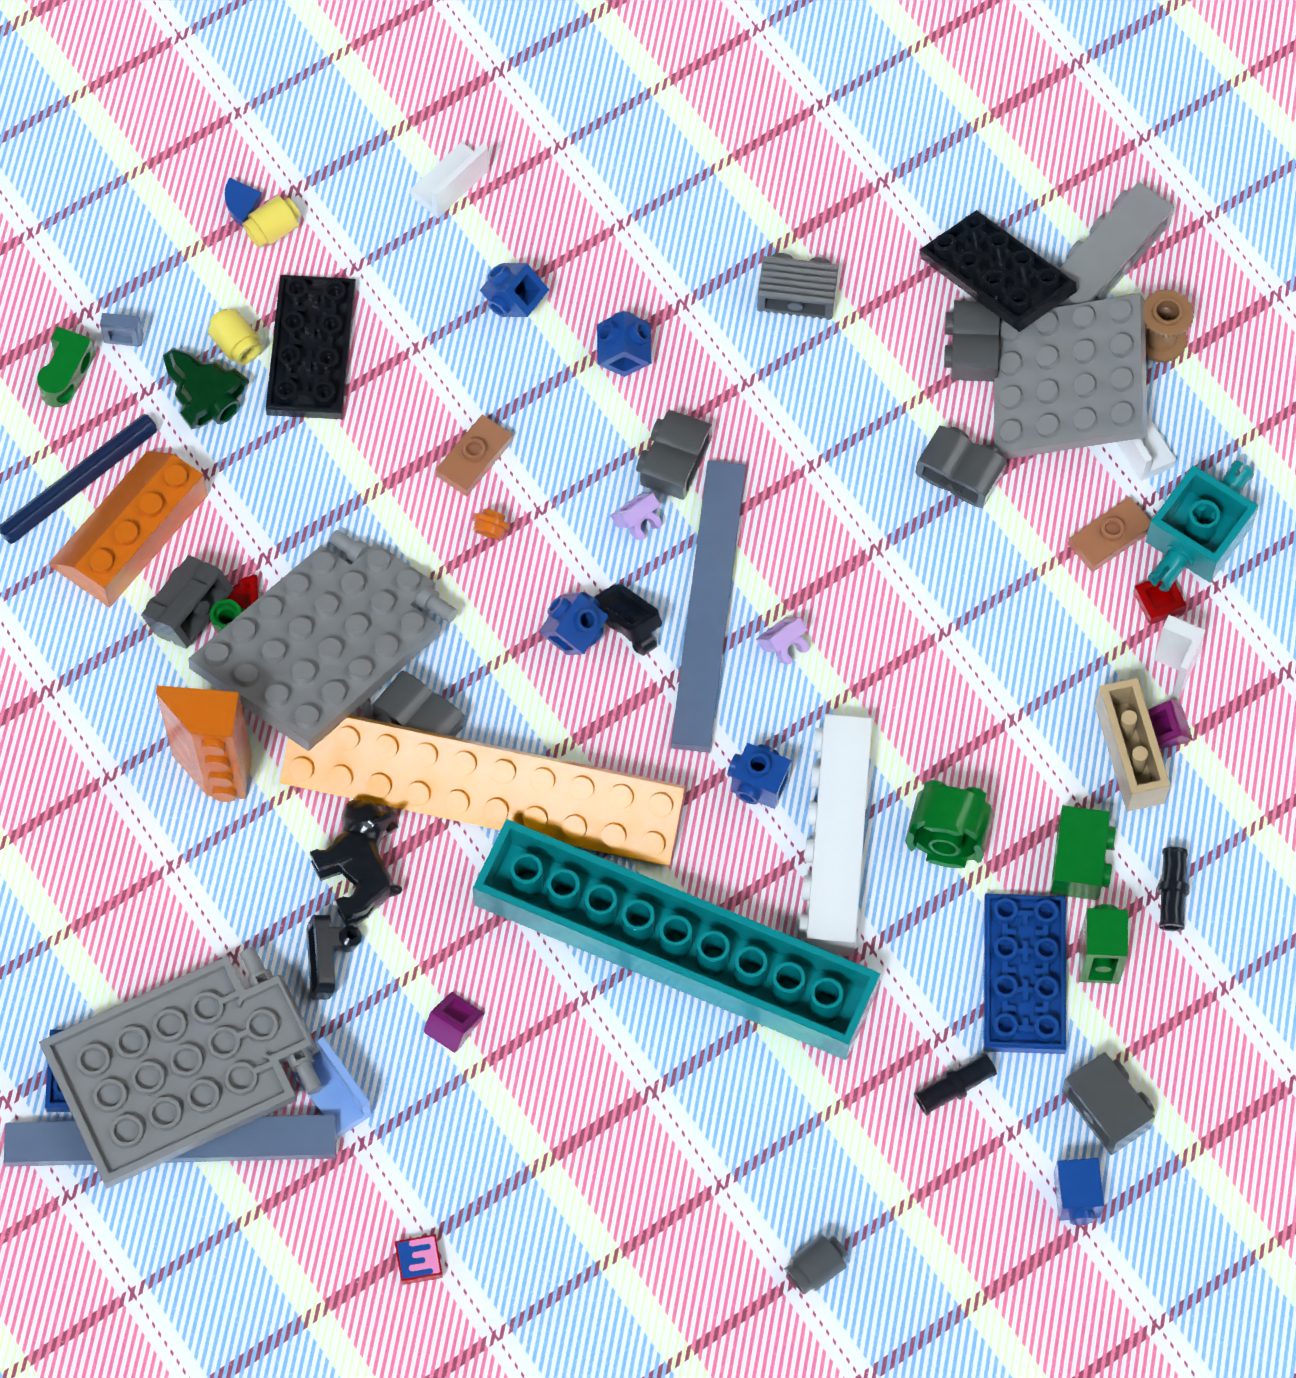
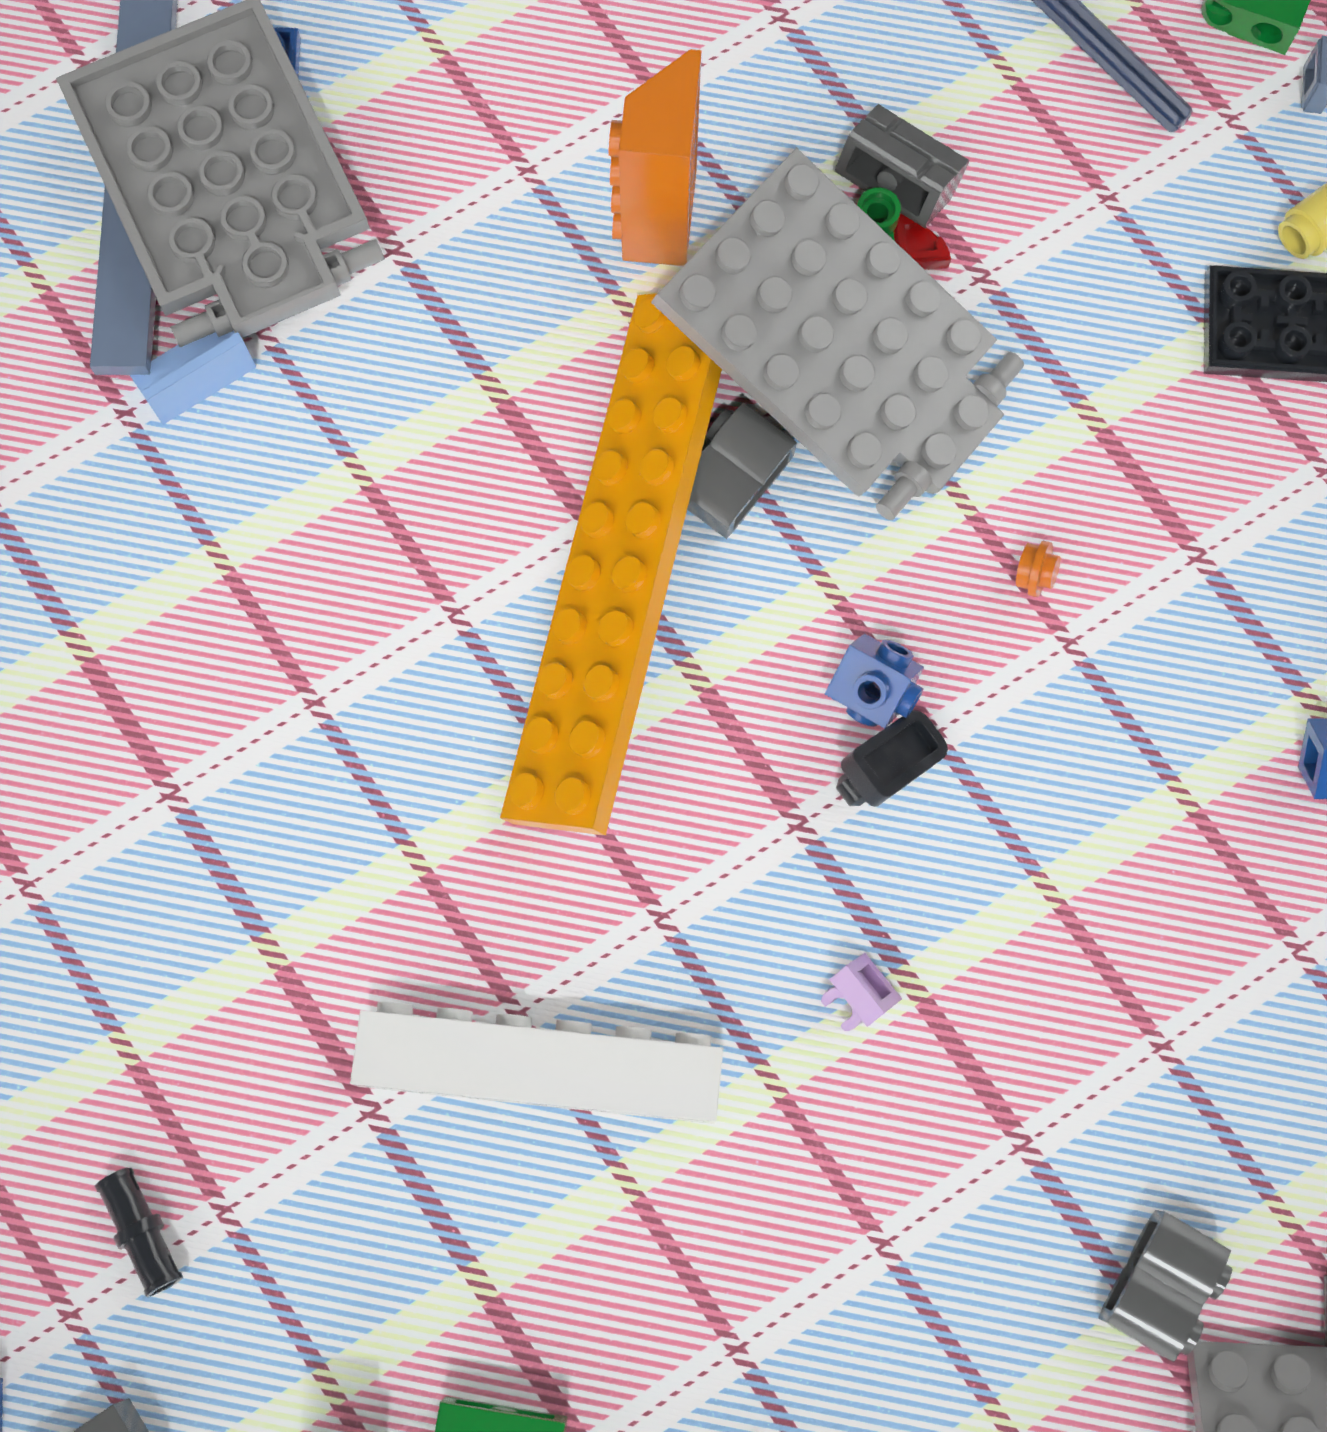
camera: 90 degrees right, 10 degrees up
orange slope [49,451,208,608] -> none
dark green rock [163,348,250,430] -> none
black piece [306,915,362,1000] -> none
black animal [309,799,403,926] -> none
magenta slope [424,992,485,1053] -> none
nougat plate [435,414,513,497] -> none
teal brick [472,819,881,1061] -> none
lavender tile [610,493,662,540] -> none
dark grey brick [636,409,712,500] -> none
sand blue tile [671,460,746,753] -> none
blue brick [727,743,792,809] -> none
green brick [905,780,994,869] -> none
blue tile [983,893,1066,1054] -> none

